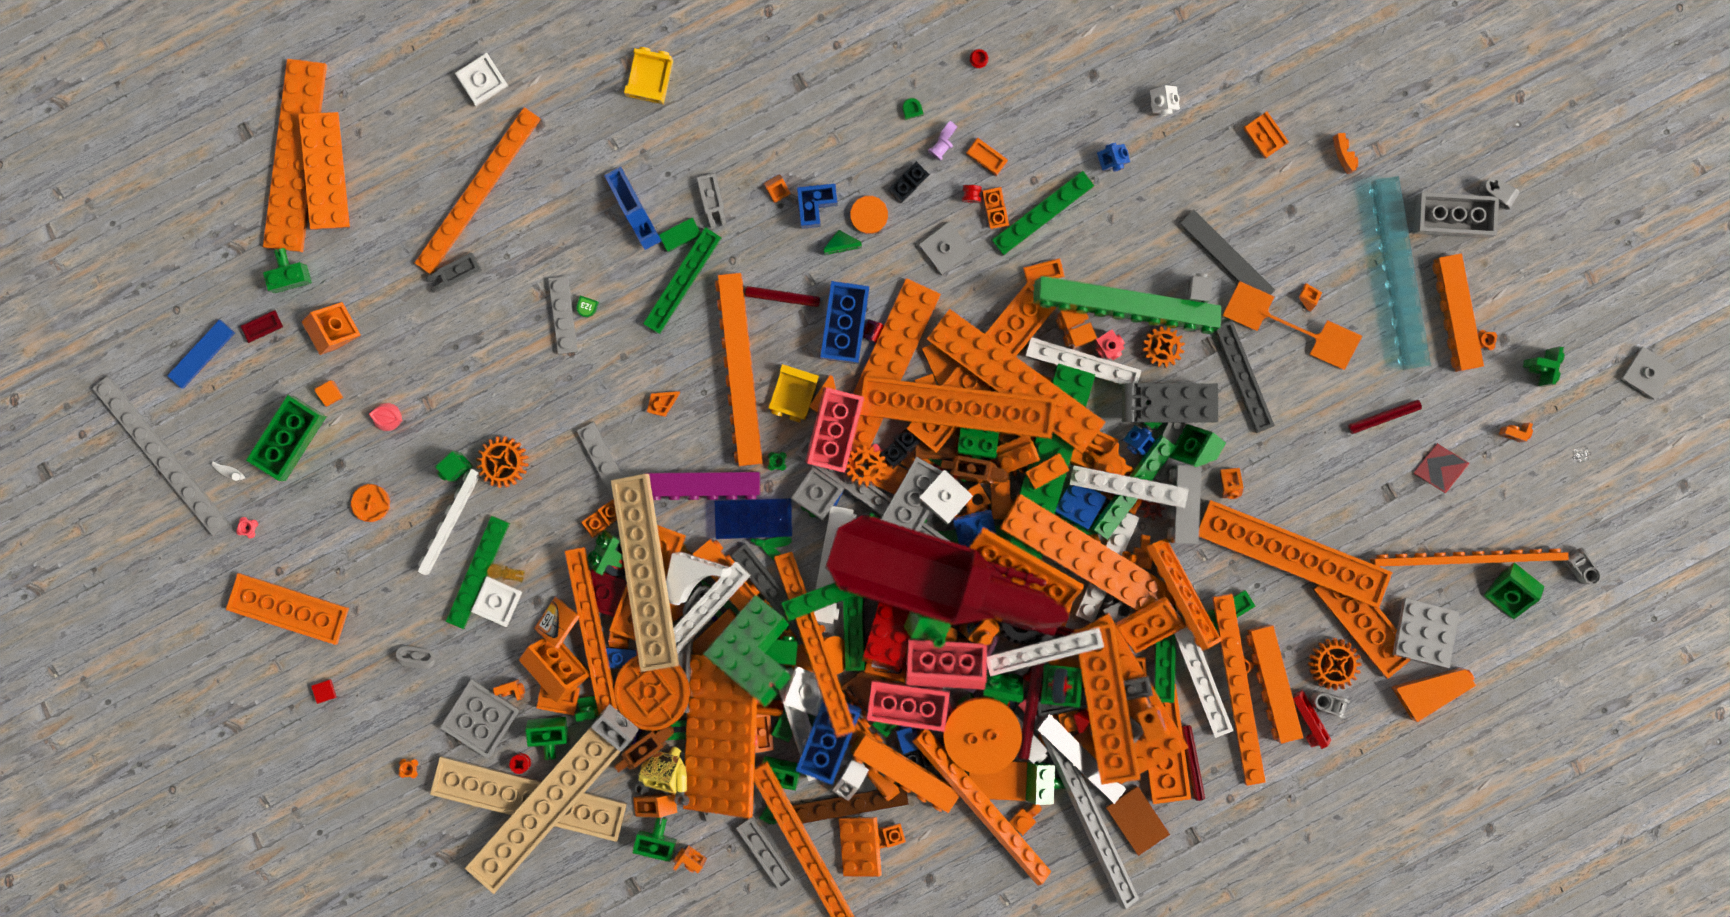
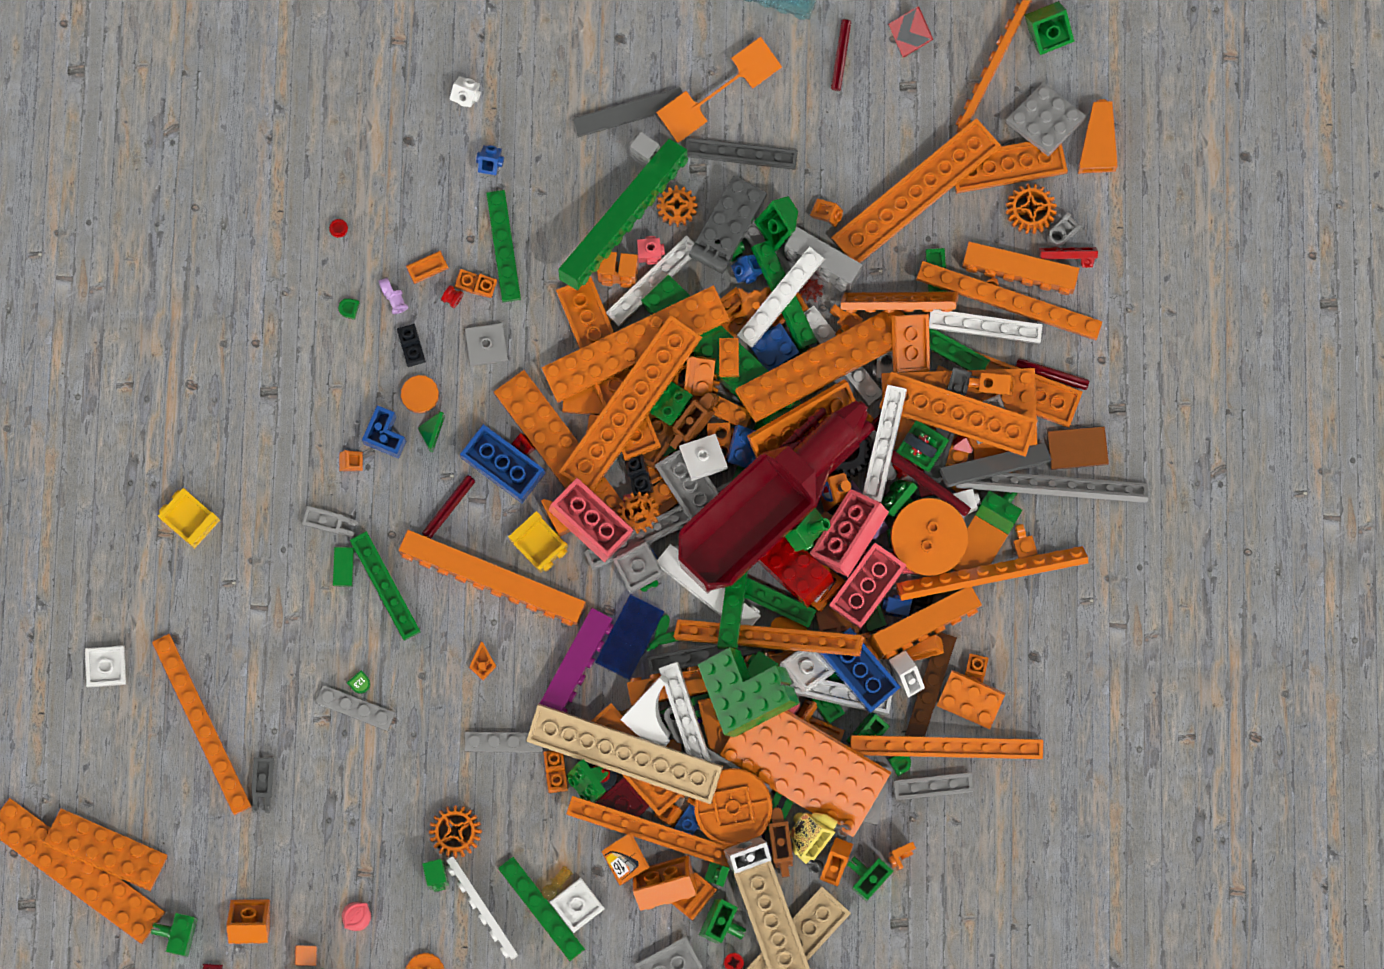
camera: 60 degrees left, 10 degrees down
orange bracket [493,679,525,701] -> none
blue slope [604,167,661,250] -> none
green plate [768,452,787,471] -> none
orange tile [1023,258,1065,285] -> none
orange plate [1243,111,1289,159] -> none
orange slope [1299,283,1322,312] -> none

